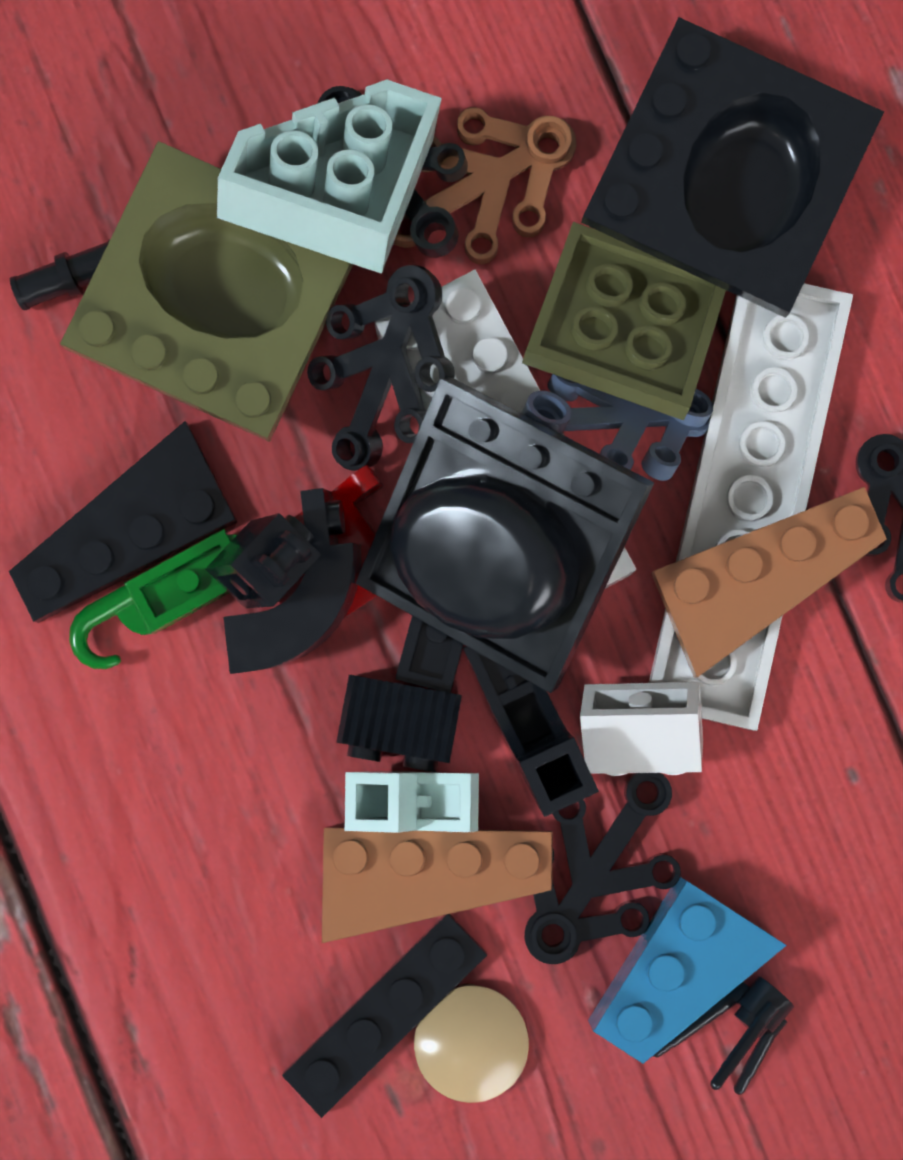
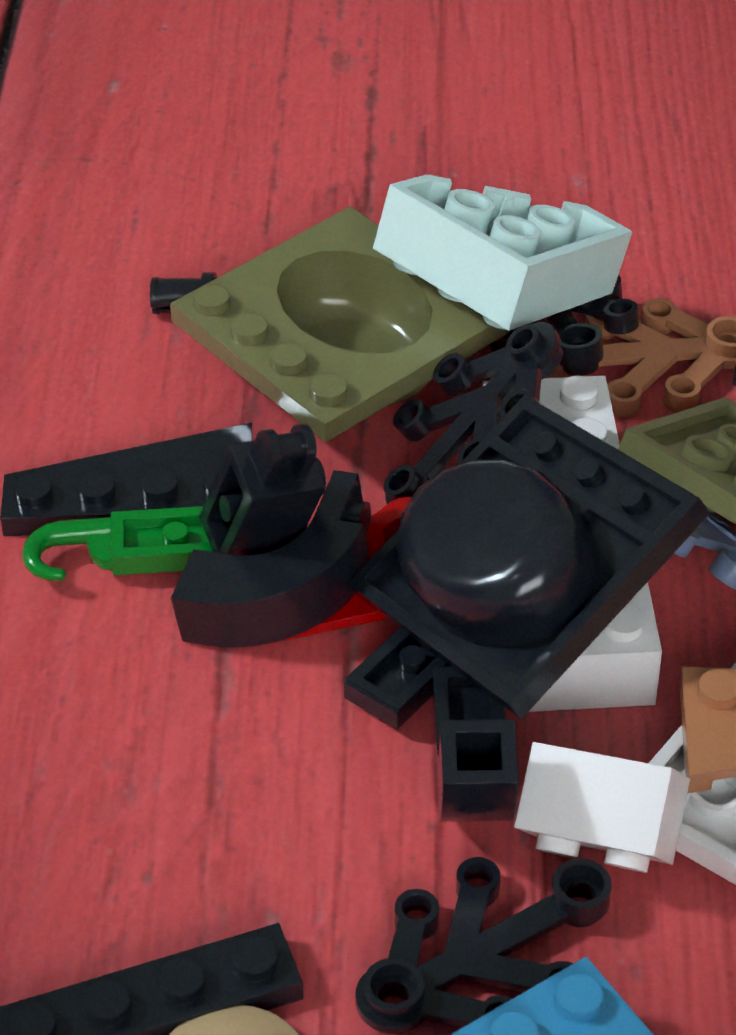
camera: 25 degrees right, 40 degrees down
nougat wing [322,827,553,943] -> none
black brick [336,675,462,772] -> none
light aqua brick [345,771,479,833] -> none

